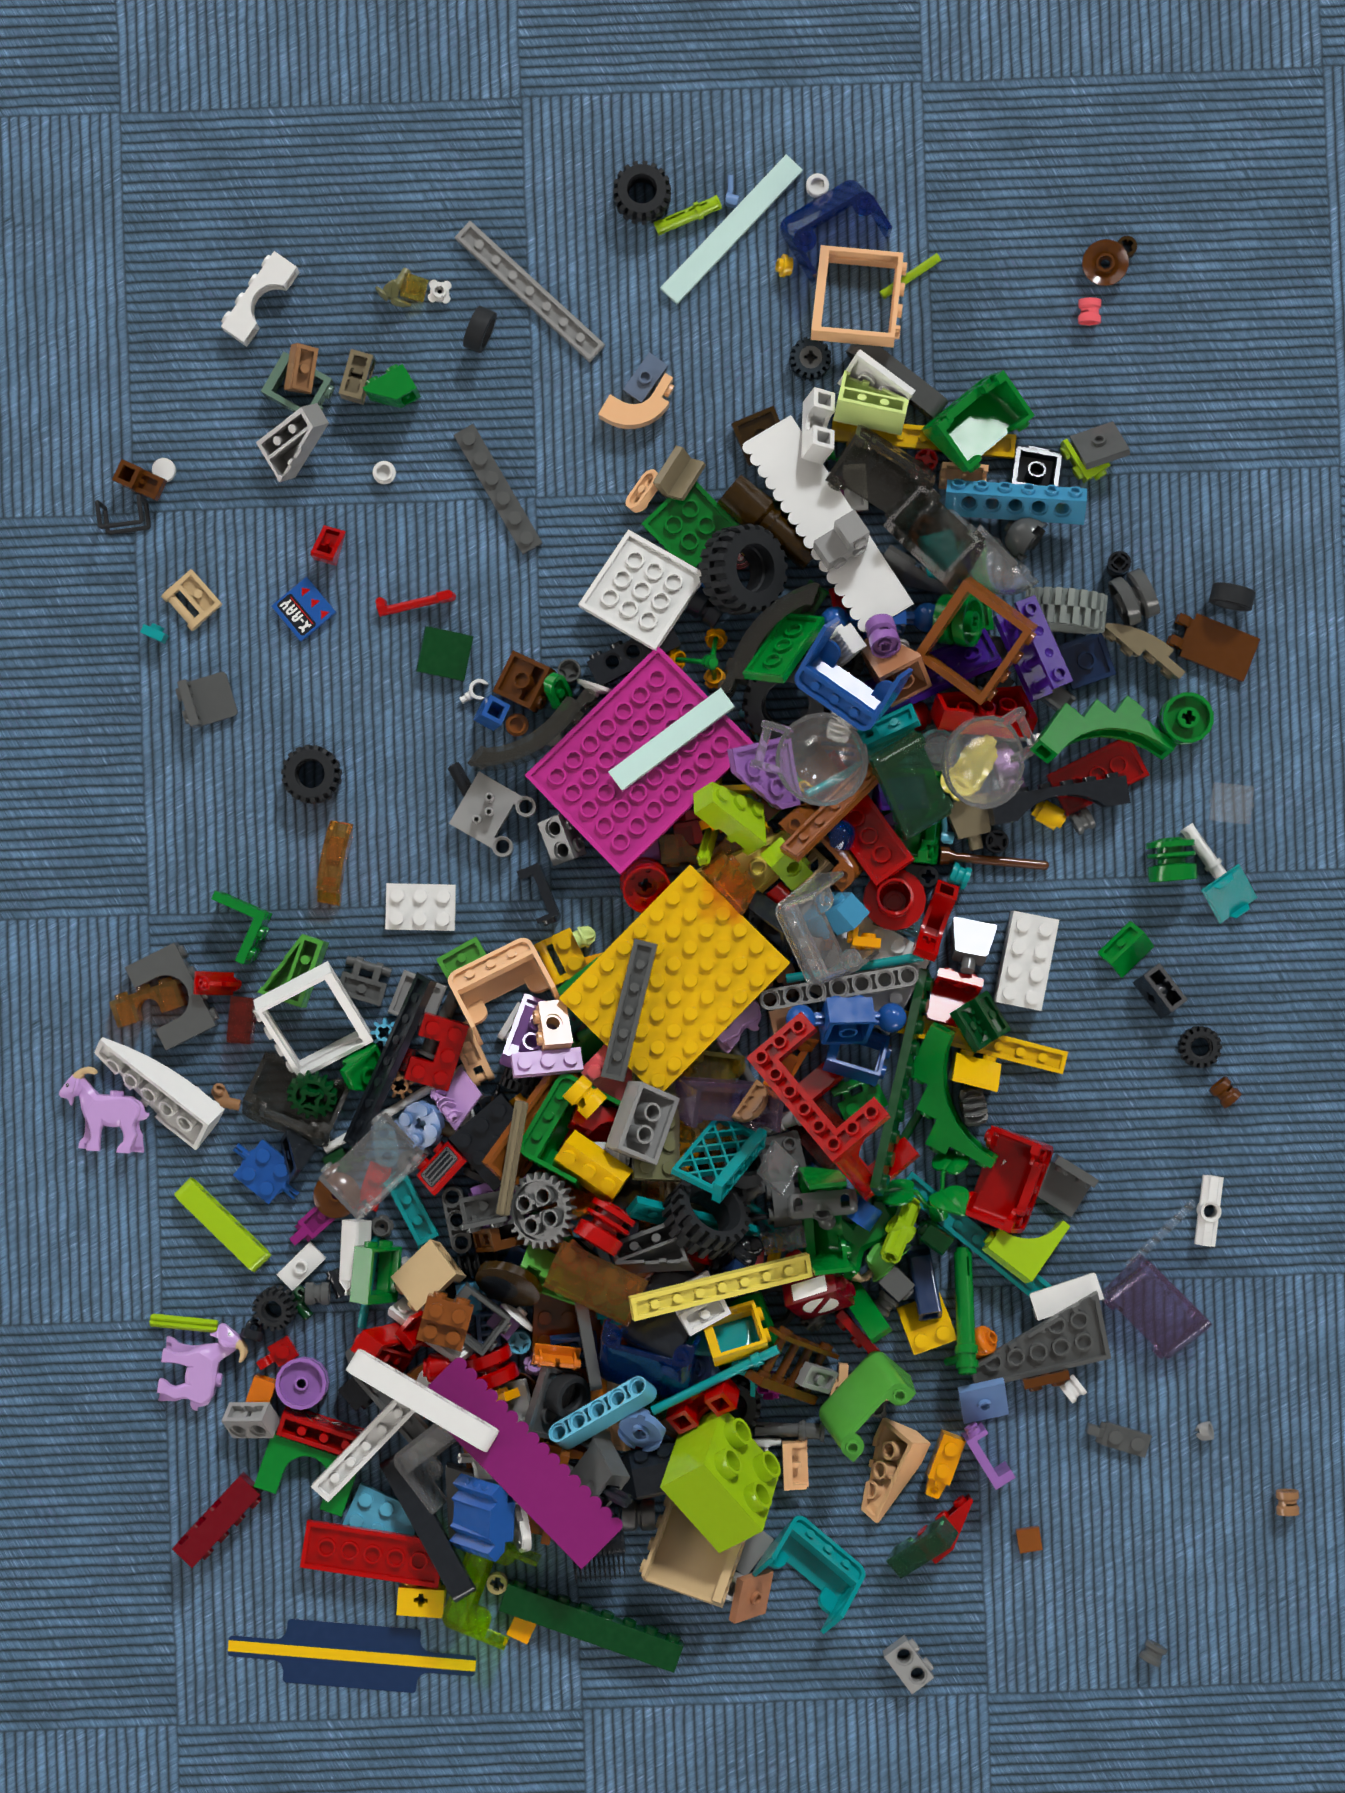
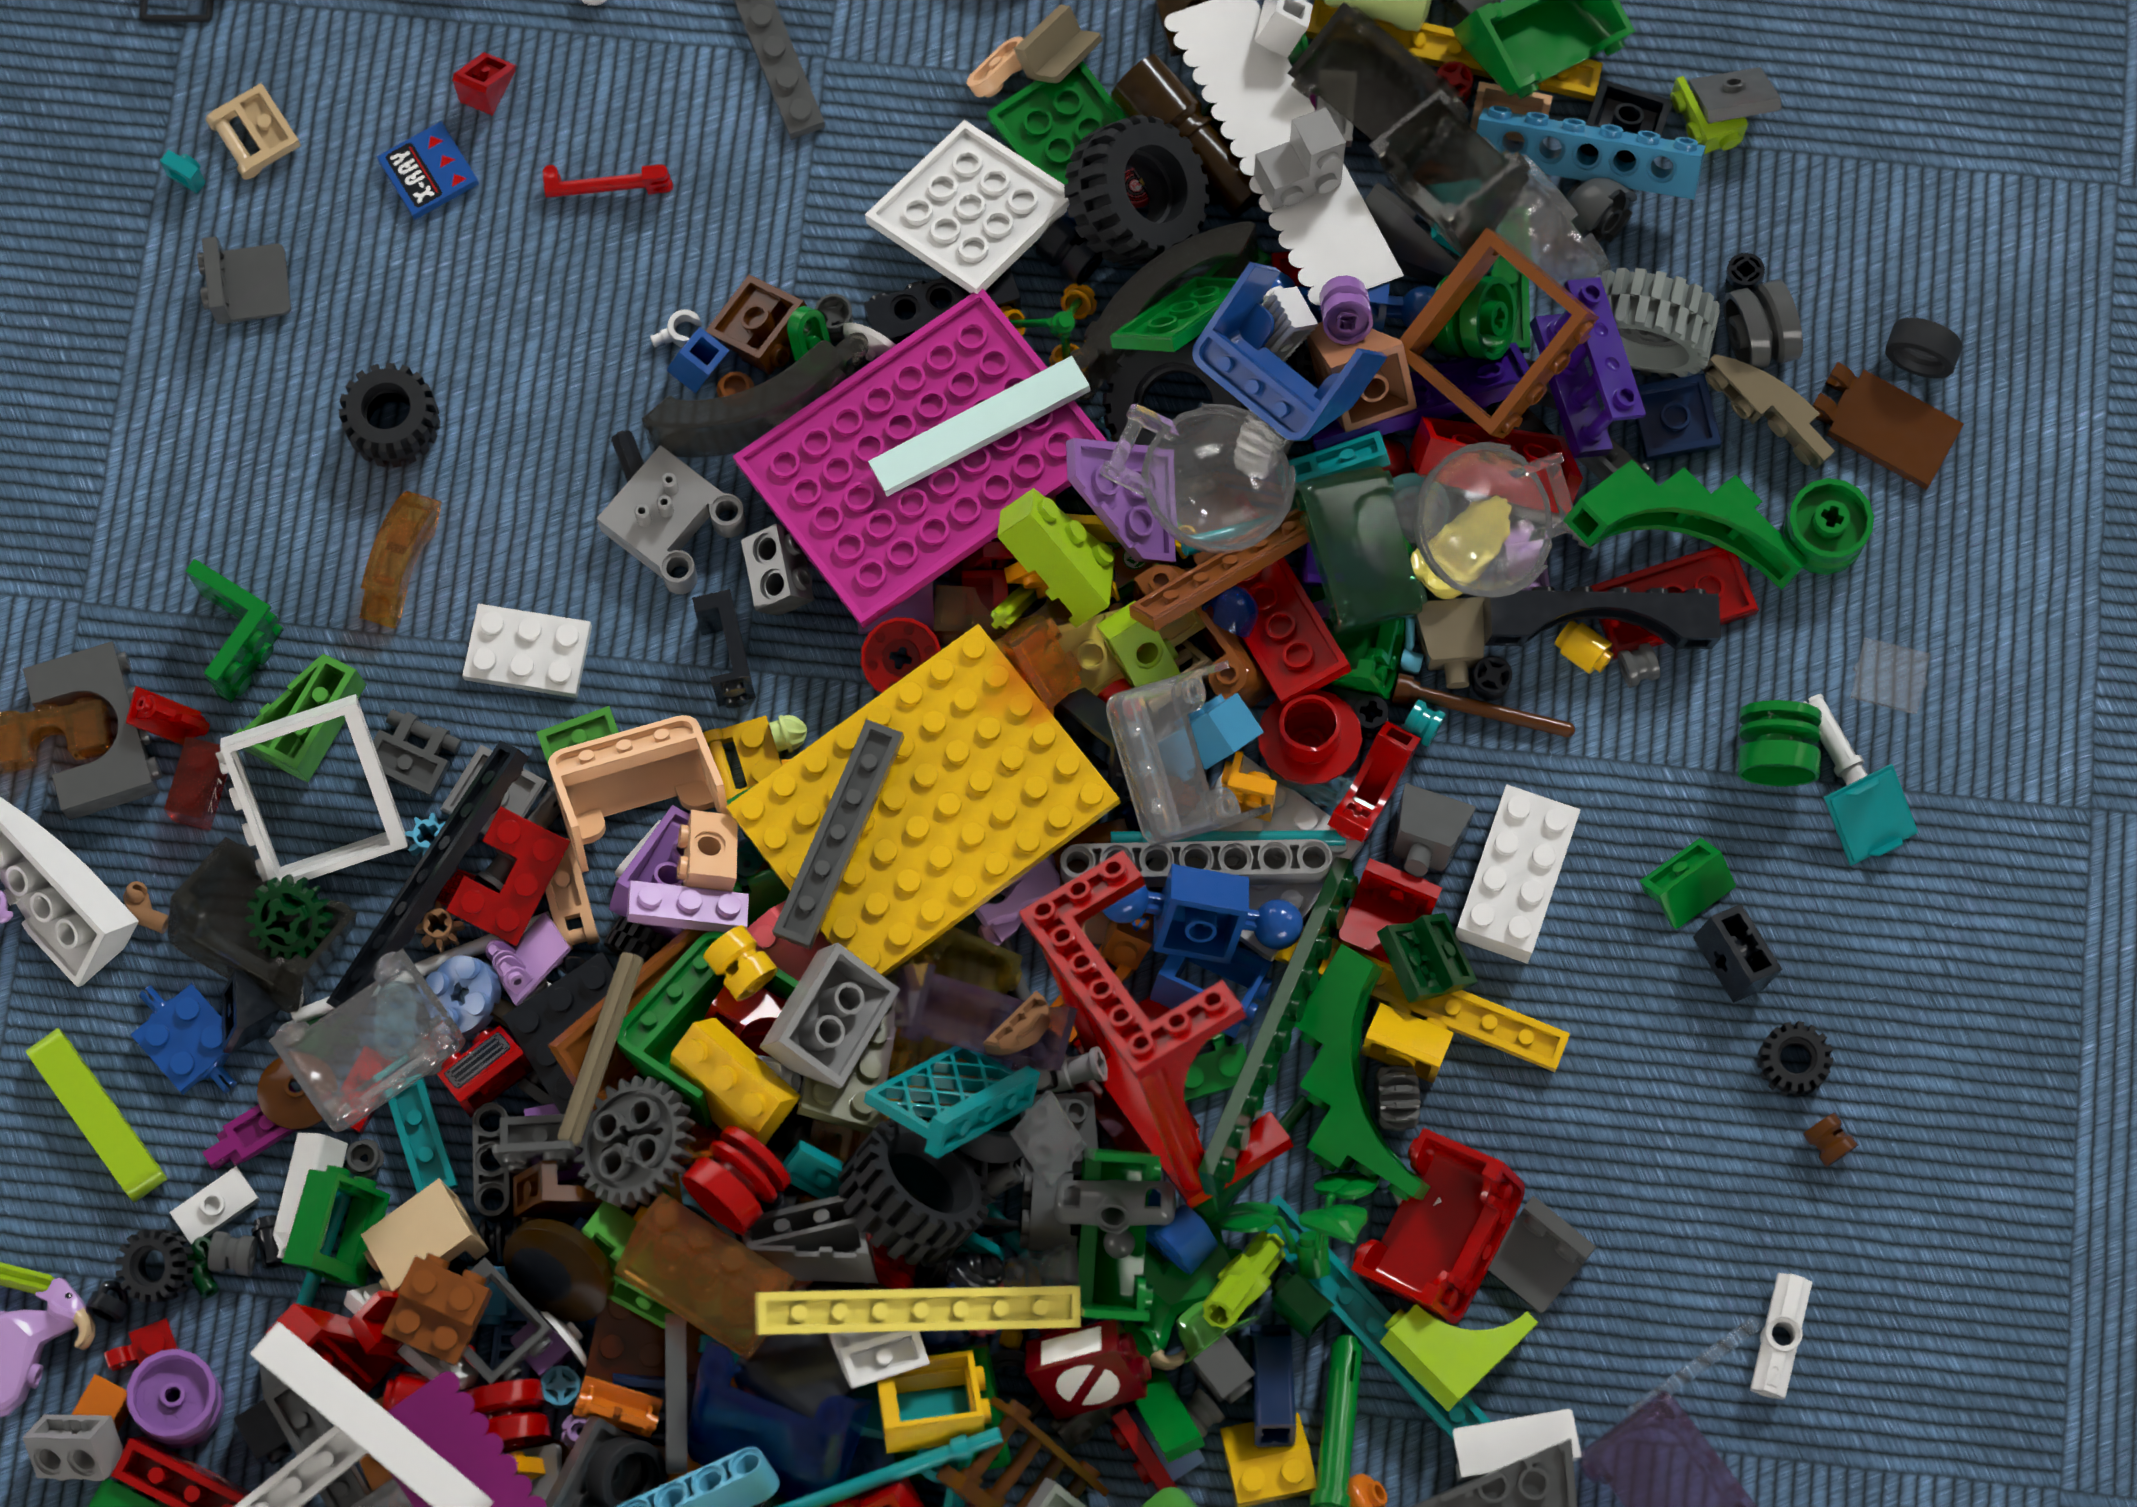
camera: 10 degrees right, 15 degrees down
green plate [339,1043,381,1091] -> none
dark green slope [416,626,474,682] -> none

